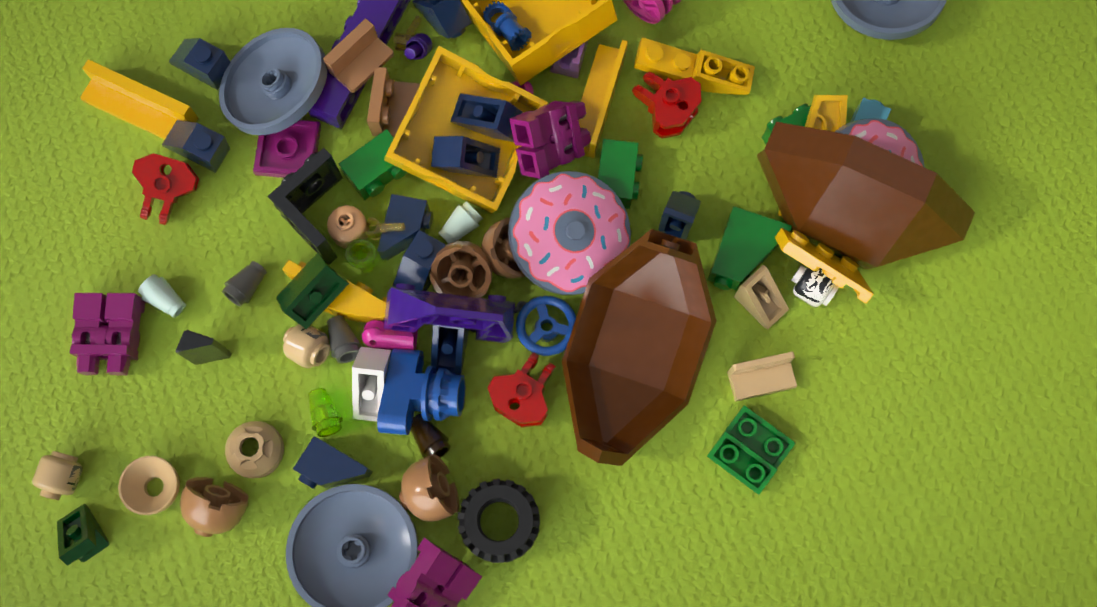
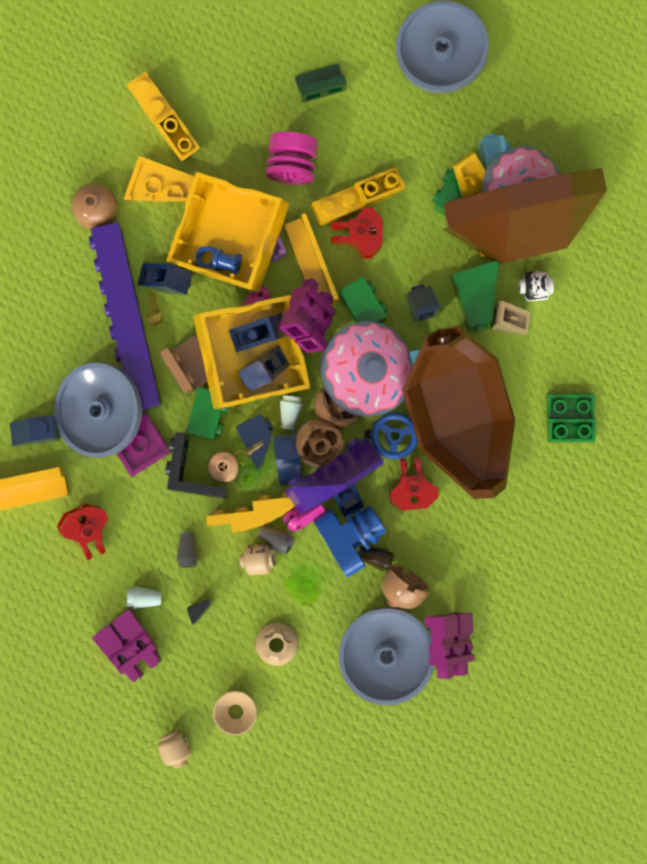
camera: 40 degrees left, 10 degrees up
dark green slope [57,503,109,566] -> none
dark blue slope [162,120,230,173] -> none
medium nougat cylinder [180,477,249,537] -> none
dark green panel [276,253,349,329] -> none
dark blue slope [293,436,373,489] -> none
medium nougat panel [323,18,394,93] -> none
white slope [352,347,391,422] -> none
dark purple cylinder [404,33,433,60] -> none
black tyre [458,479,540,563] -> none
tan panel [727,352,797,401] -> none
yellow wing [775,228,874,304] -> none

